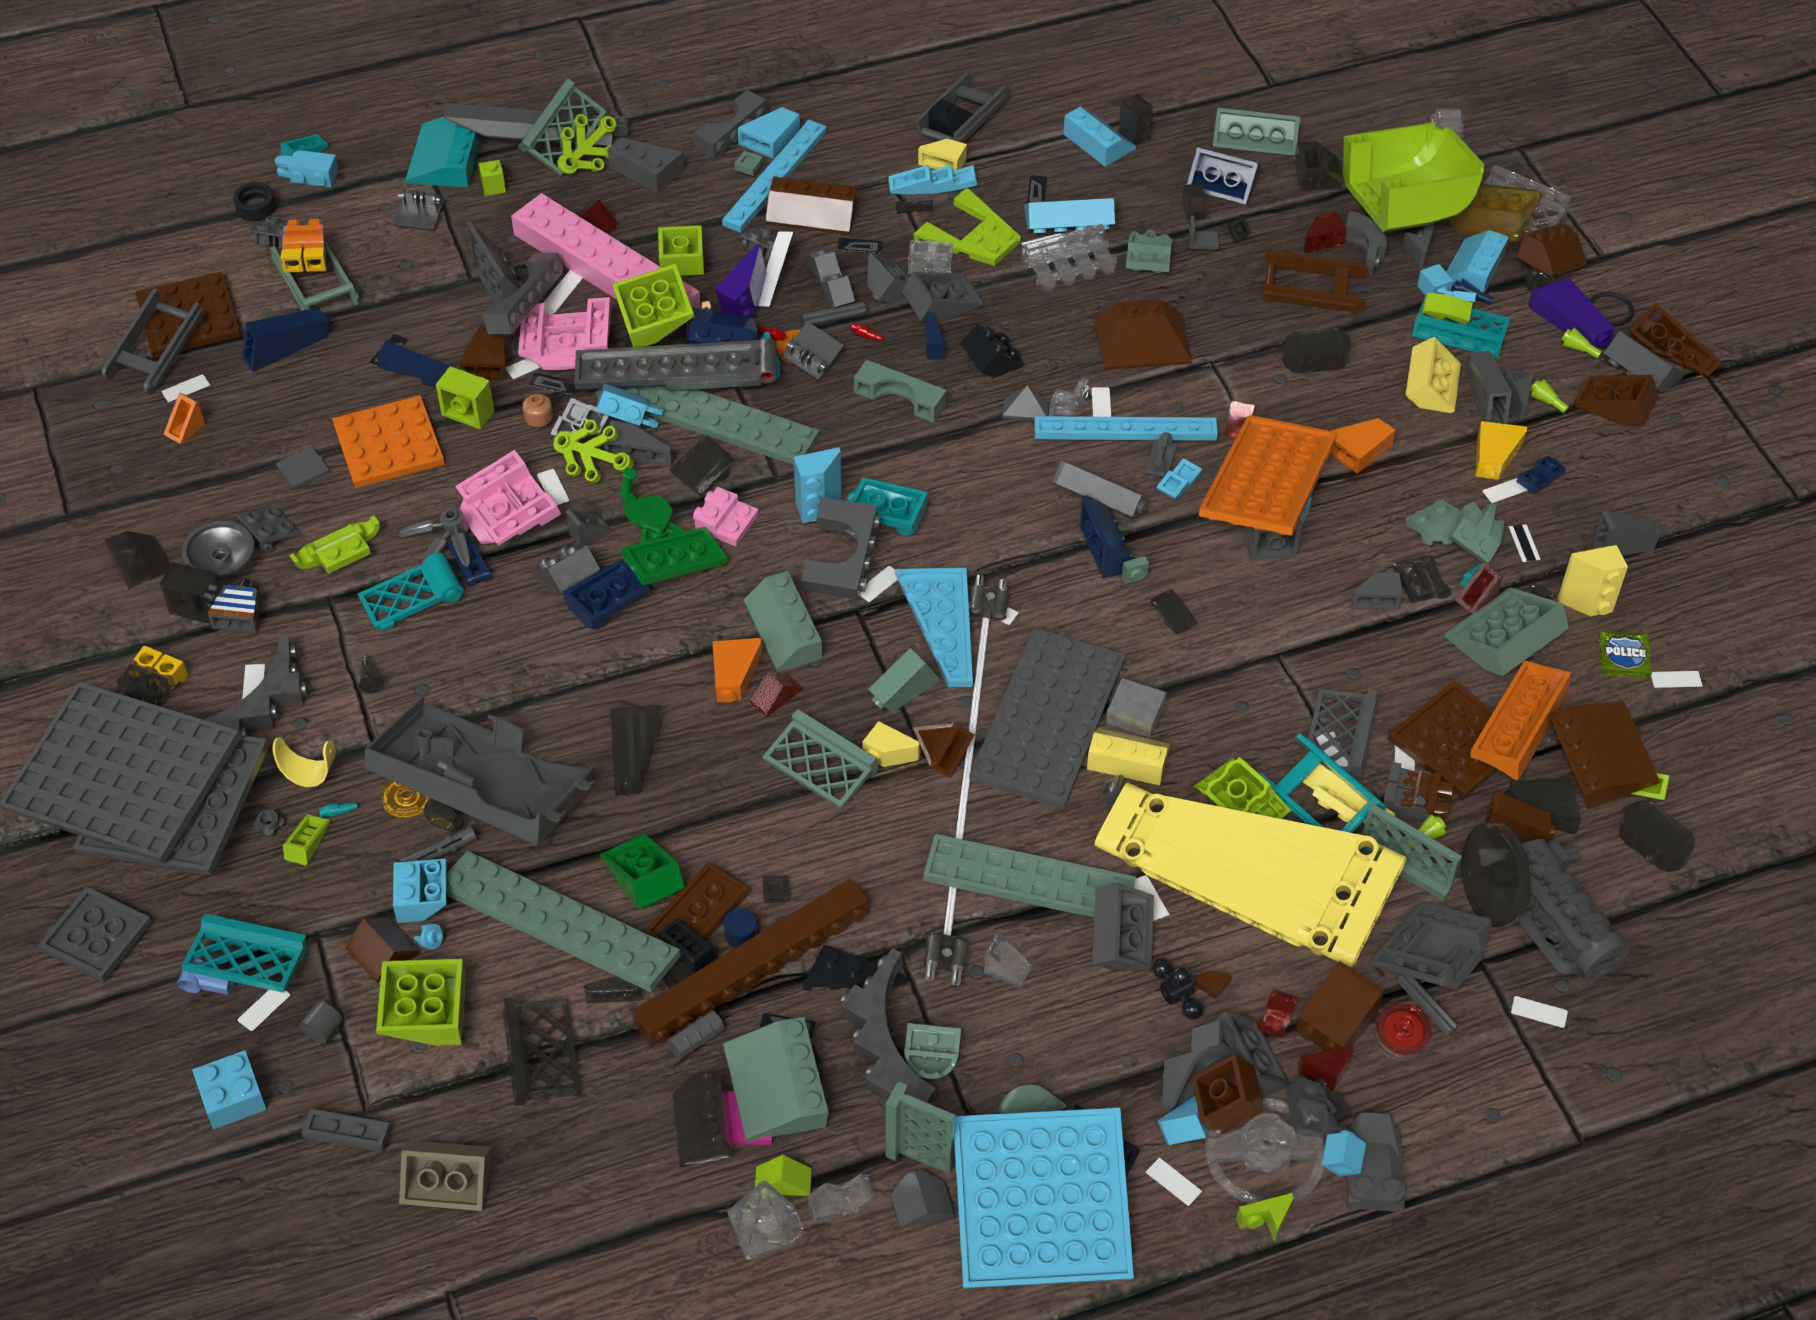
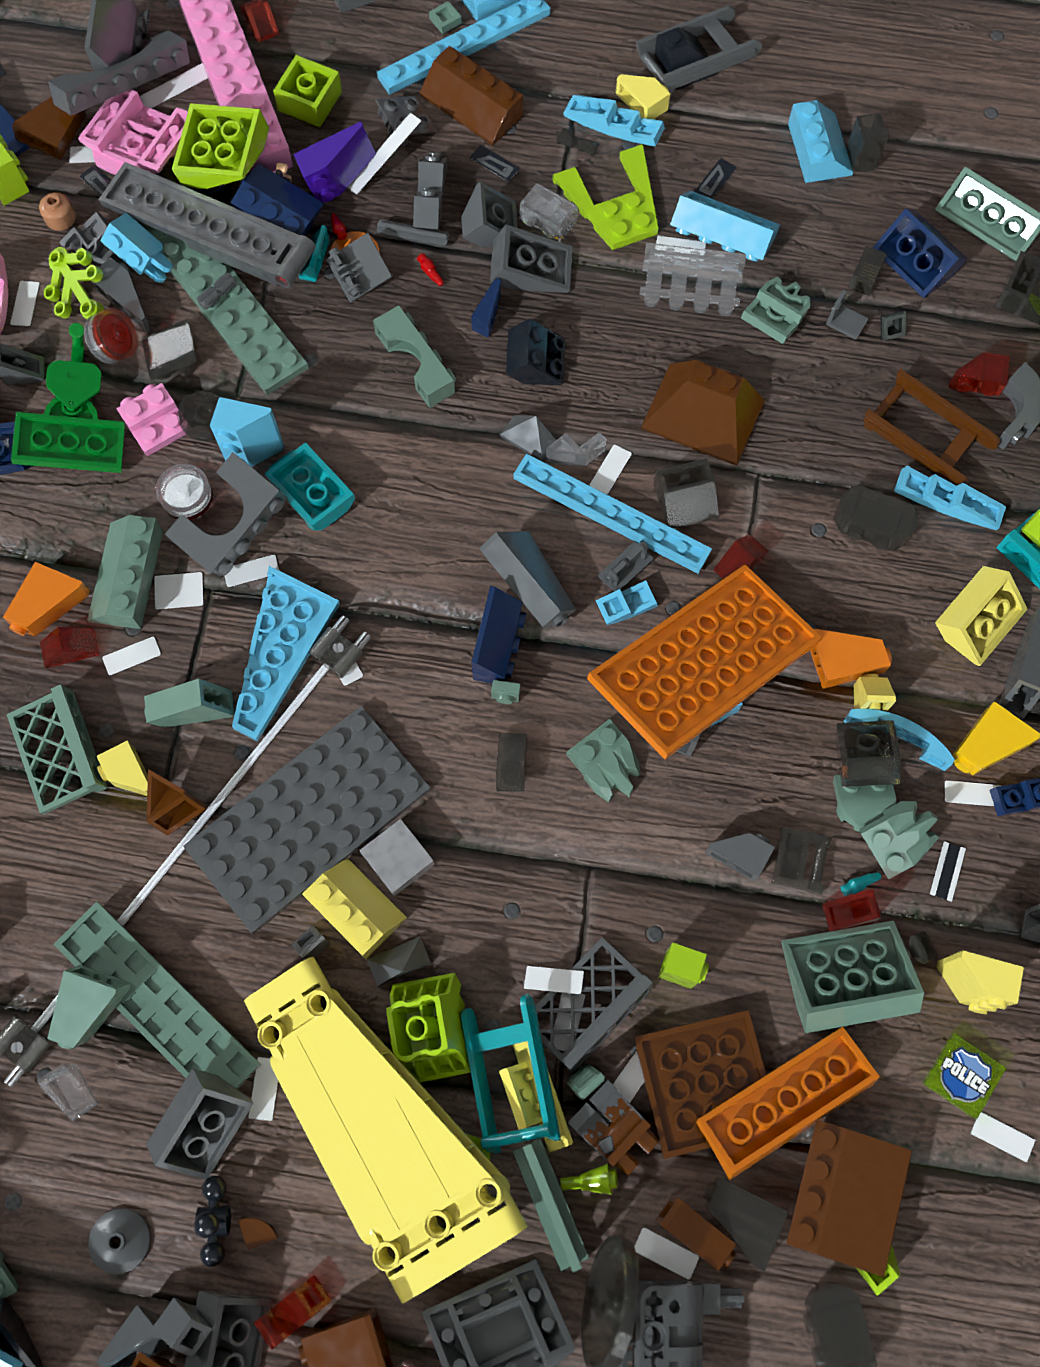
camera: 30 degrees right, 20 degrees up
none -> sand green slope [47,965,131,1049]
none -> clear red piece [84,308,138,364]
none -> dark grey dish [88,1209,151,1274]
none -> white sticker [102,637,161,675]
none -> white sticker [154,572,203,609]
none -> clear piece [156,464,213,520]
none -> clear smoke tile [177,391,219,442]
none -> dark grey piece [197,273,236,310]
none -> dark grey slope [367,937,431,987]
none -> white sticker [524,966,584,994]
none -> sand green plate [566,719,641,802]
none -> sand green slope [566,1064,605,1100]
none -> clear smoke slope [653,458,719,529]
none -> lime brick [658,942,709,989]
none -> clear smoke brick [836,720,901,787]
none -> medium azure slope [843,709,955,771]
none -> light yellow slope [854,674,896,712]
none -> medium azure slope [894,466,1006,530]

